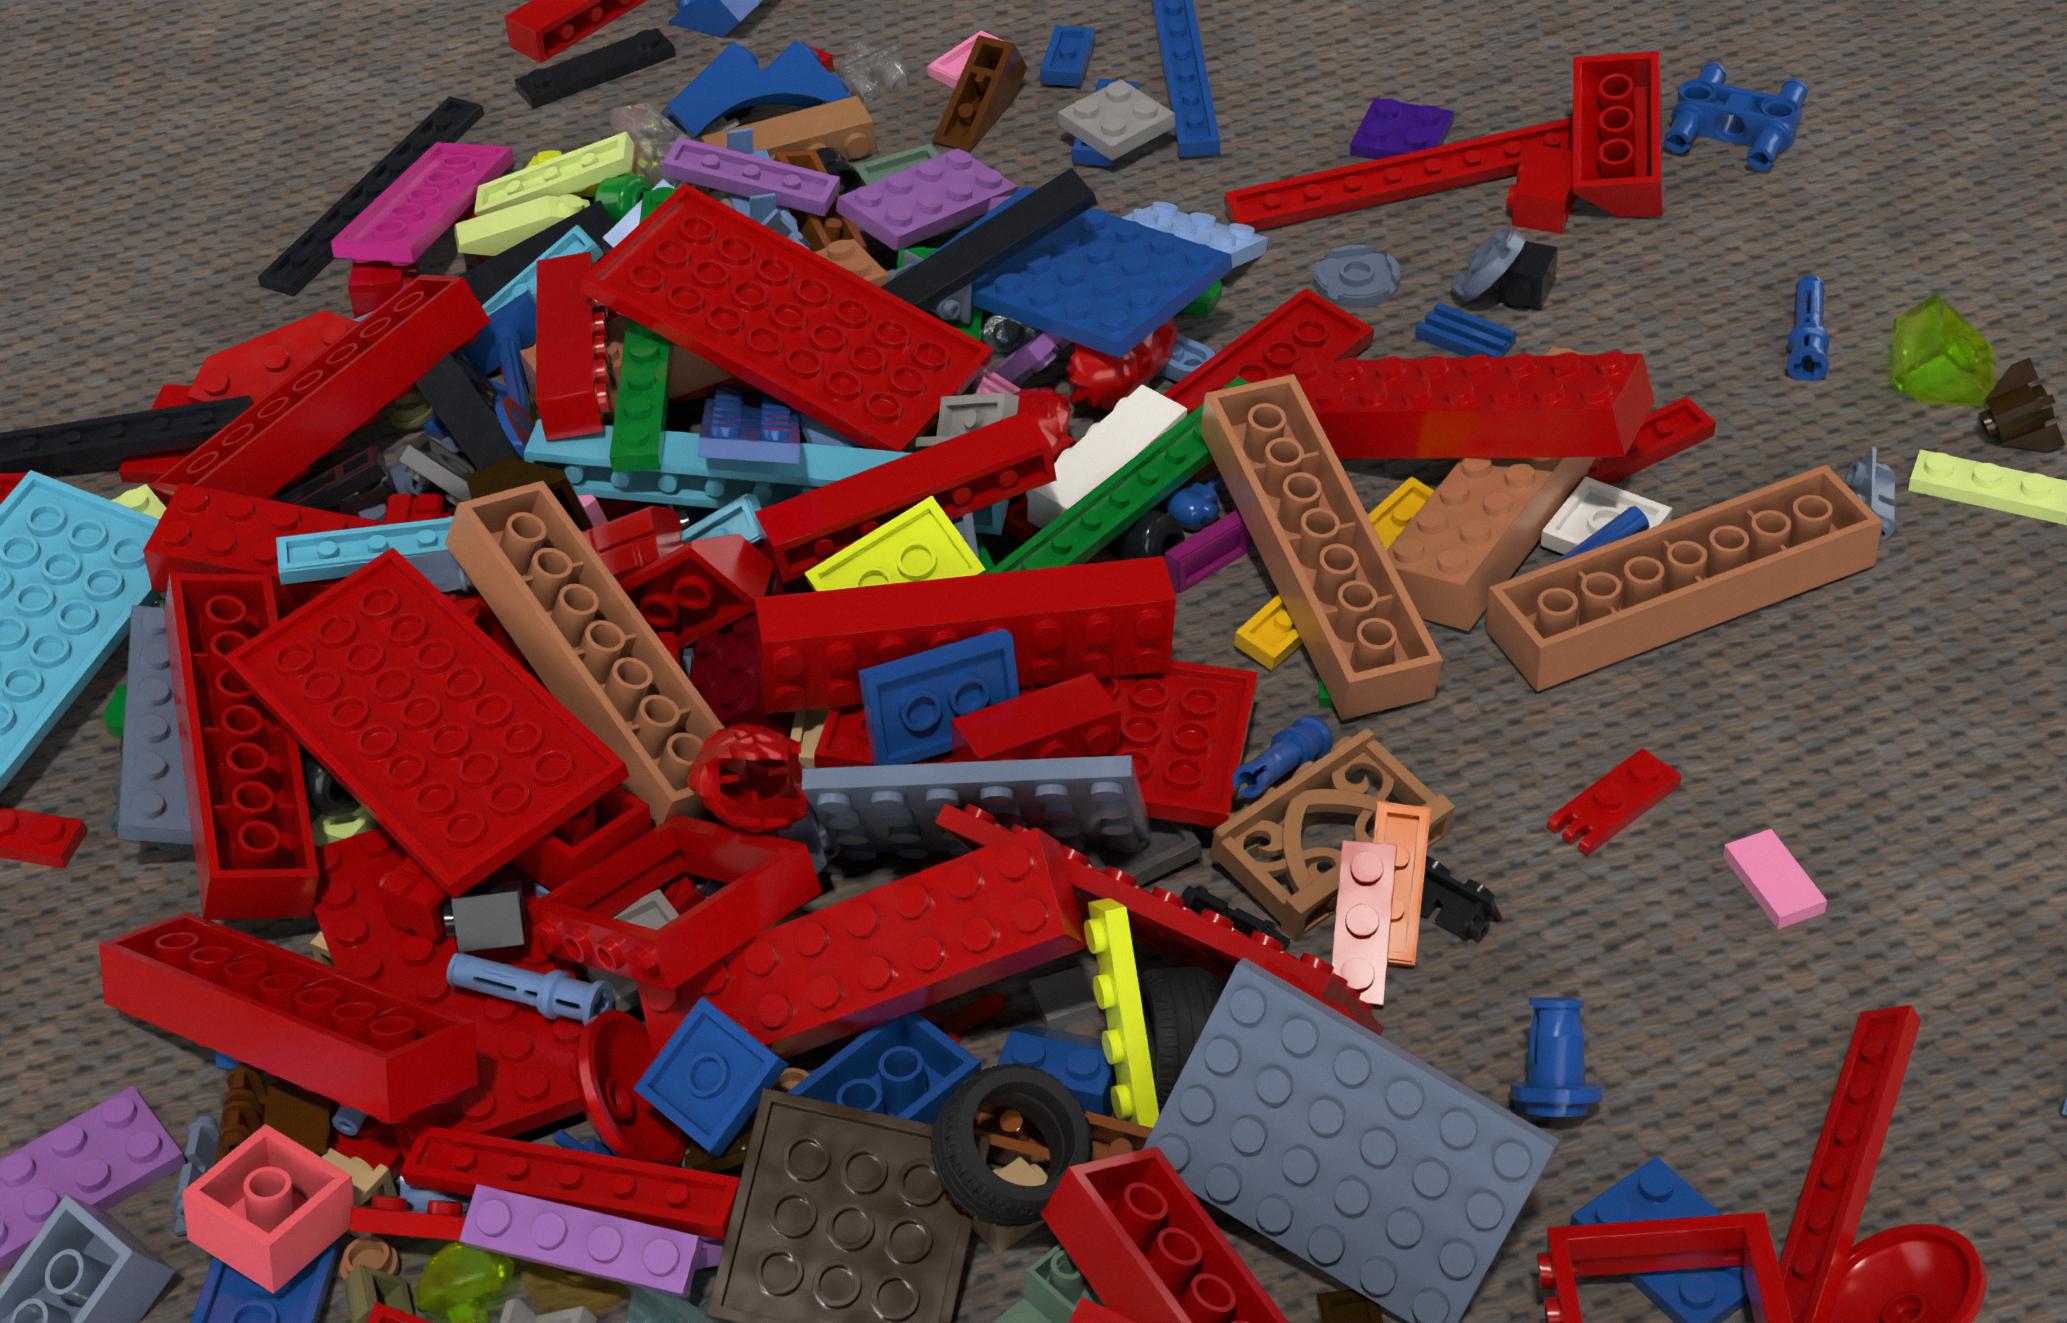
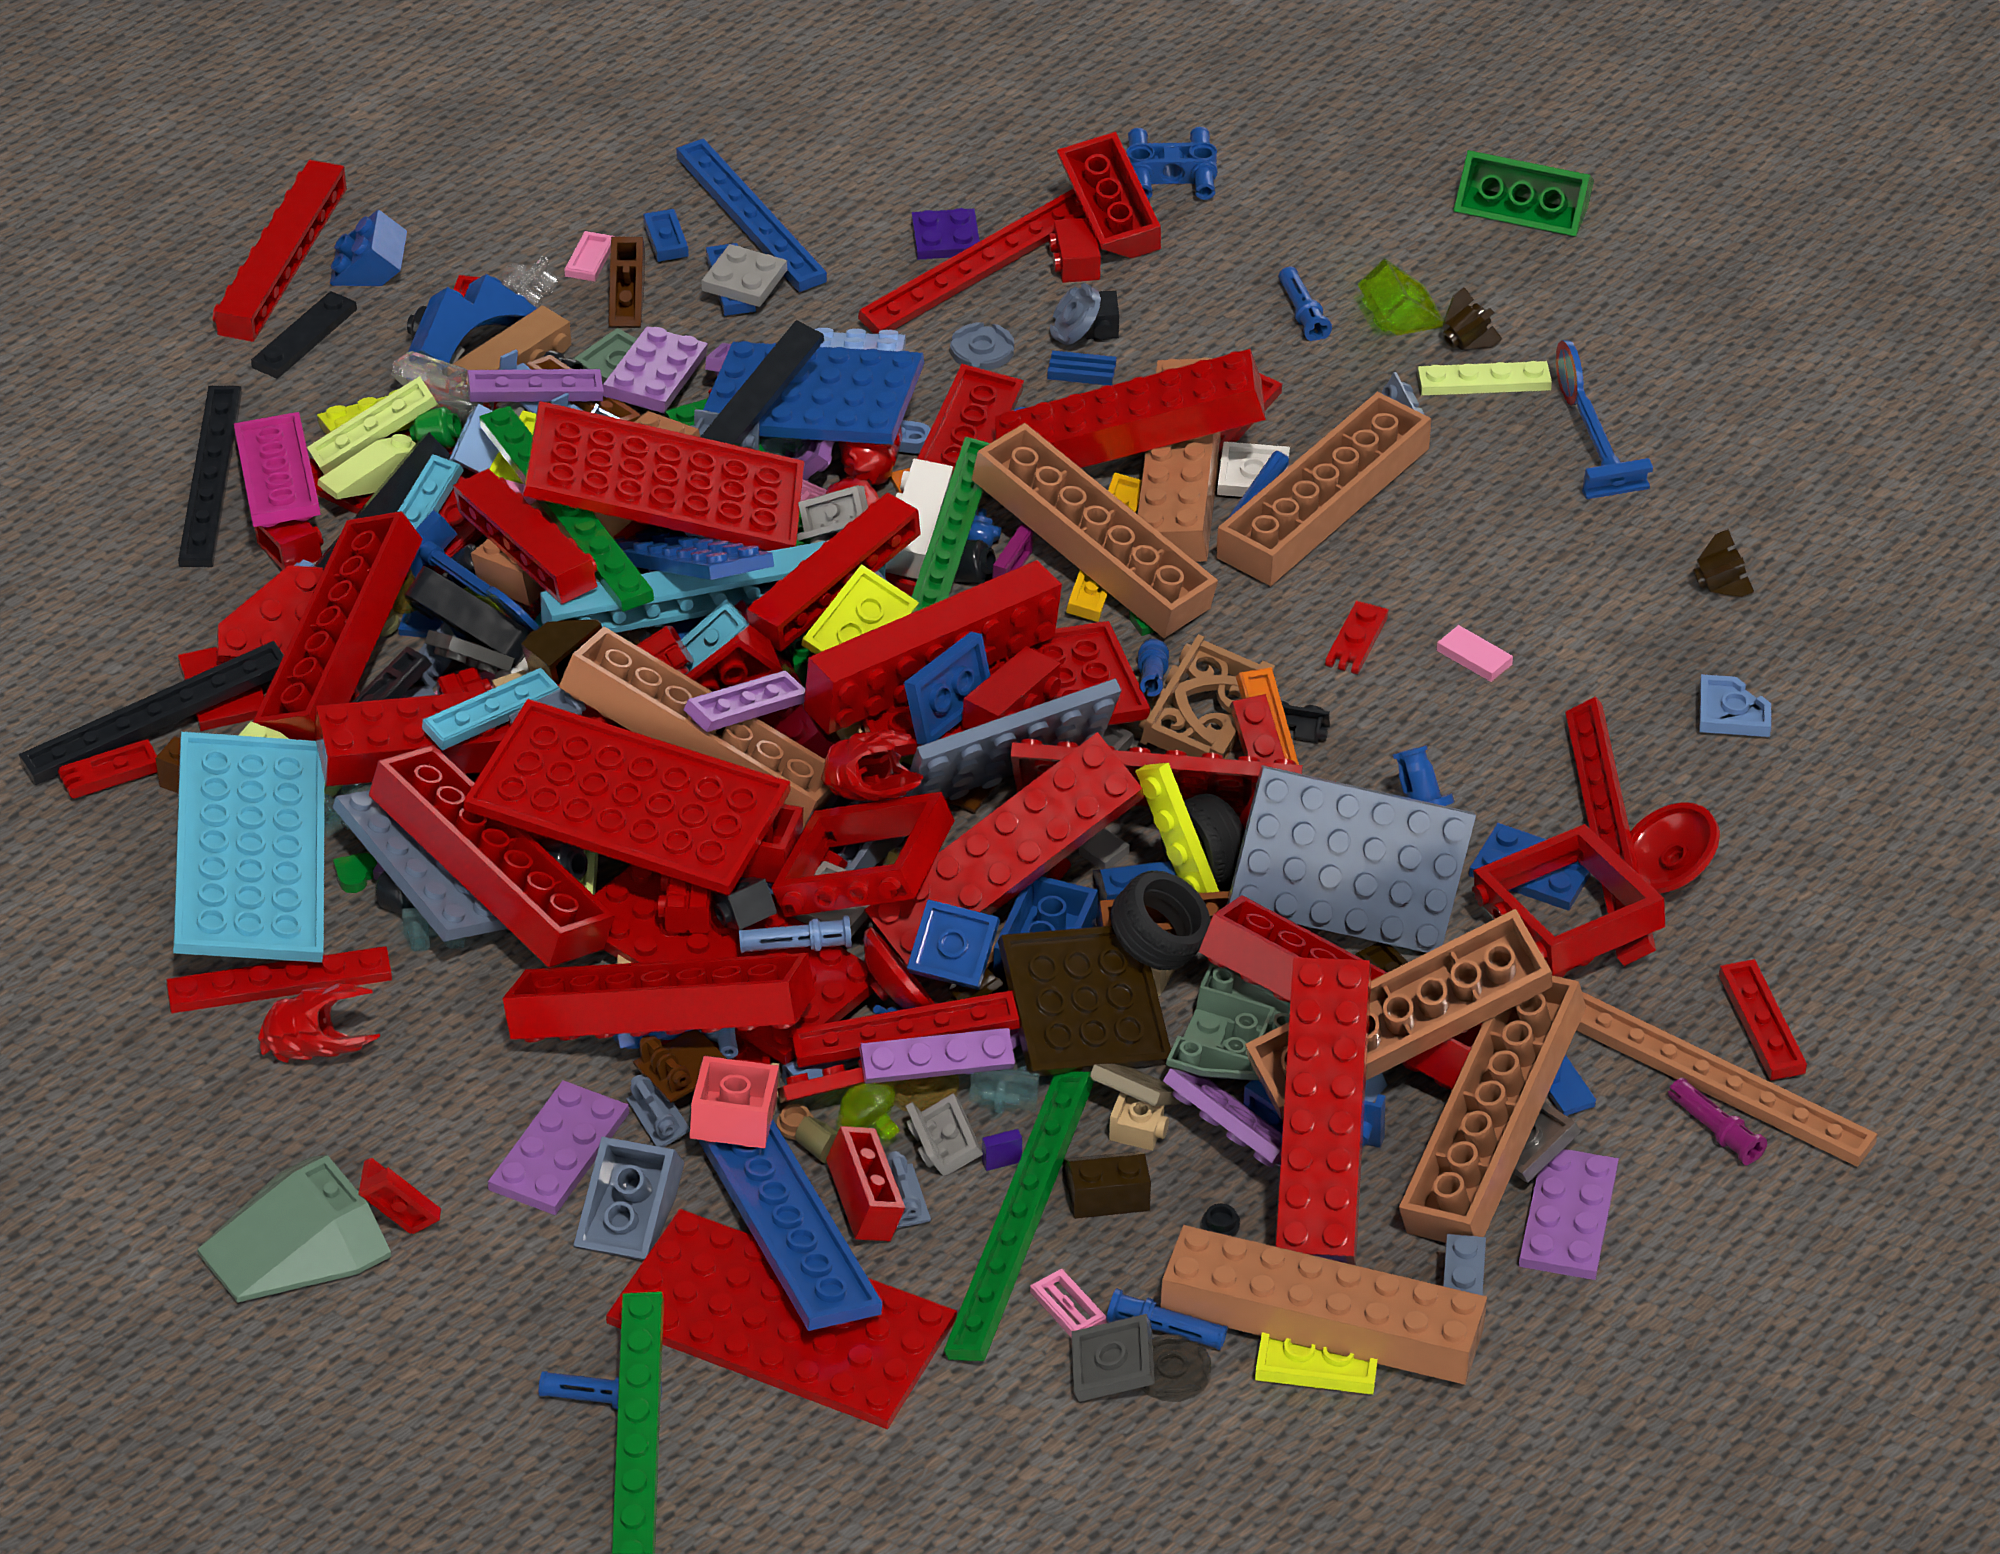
camera: 30 degrees left, 0 degrees up
none -> medium lavender plate [684,670,805,732]

